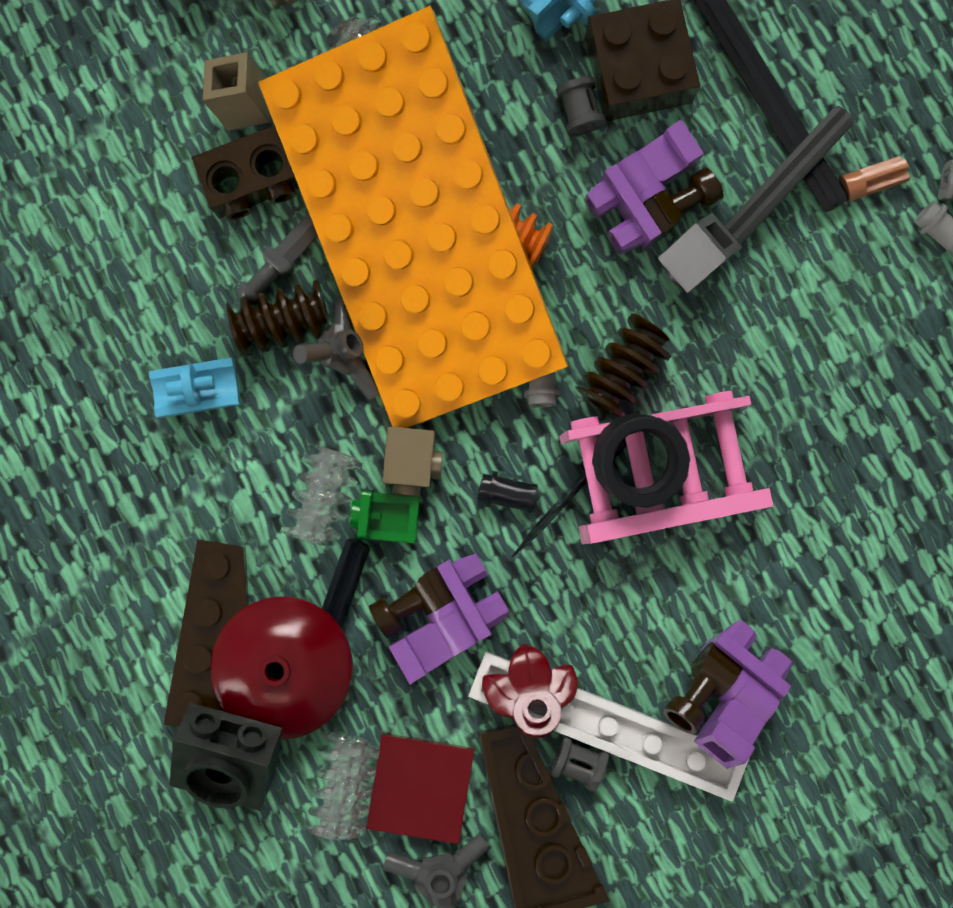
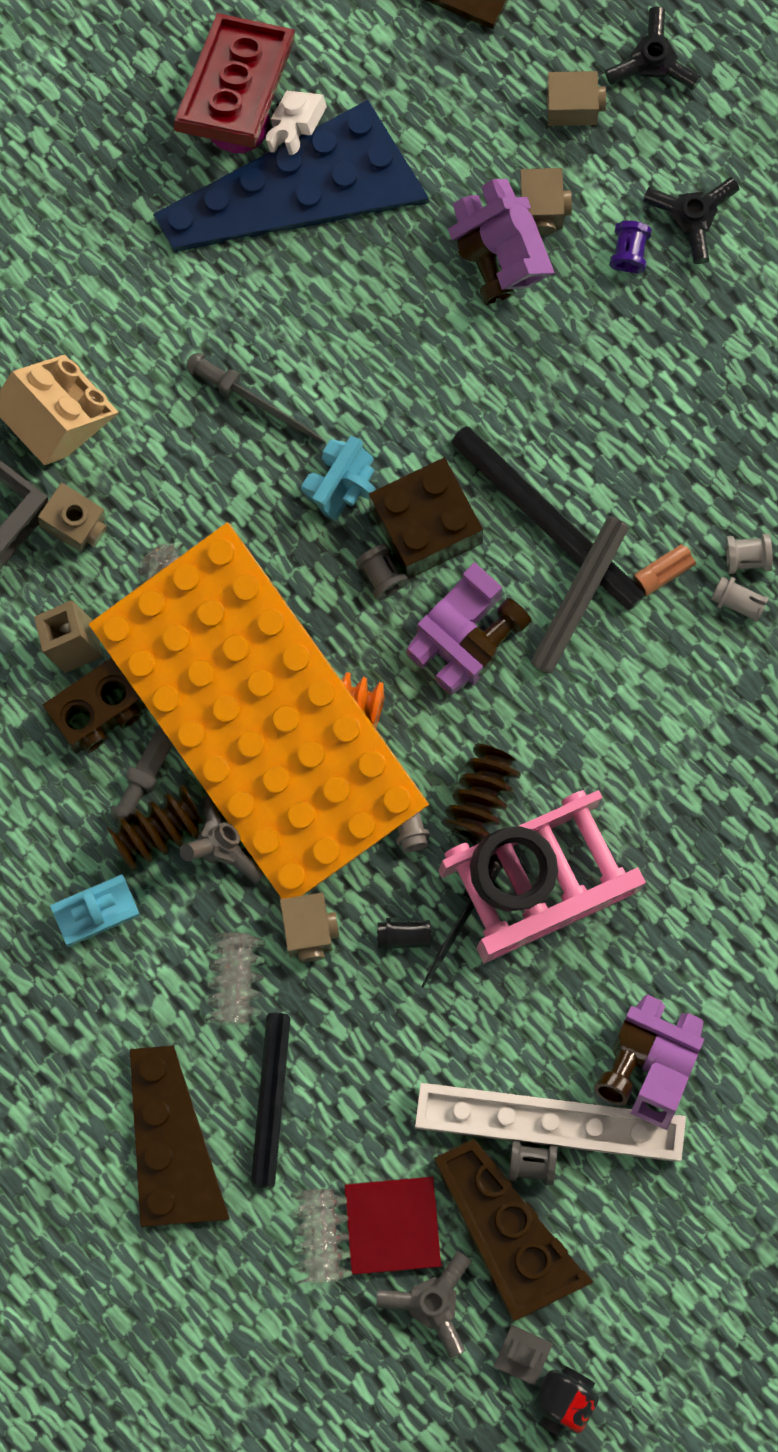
camera: 10 degrees left, 10 degrees down
pearl dark grey brick [169,702,282,811] -> none
dark red dish [211,596,353,740] -> none
green bracket [350,491,420,543] -> none
medium lavender hips [369,553,510,685] -> none
dark red plate [482,644,578,738] -> none
brick [658,213,743,293] -> none

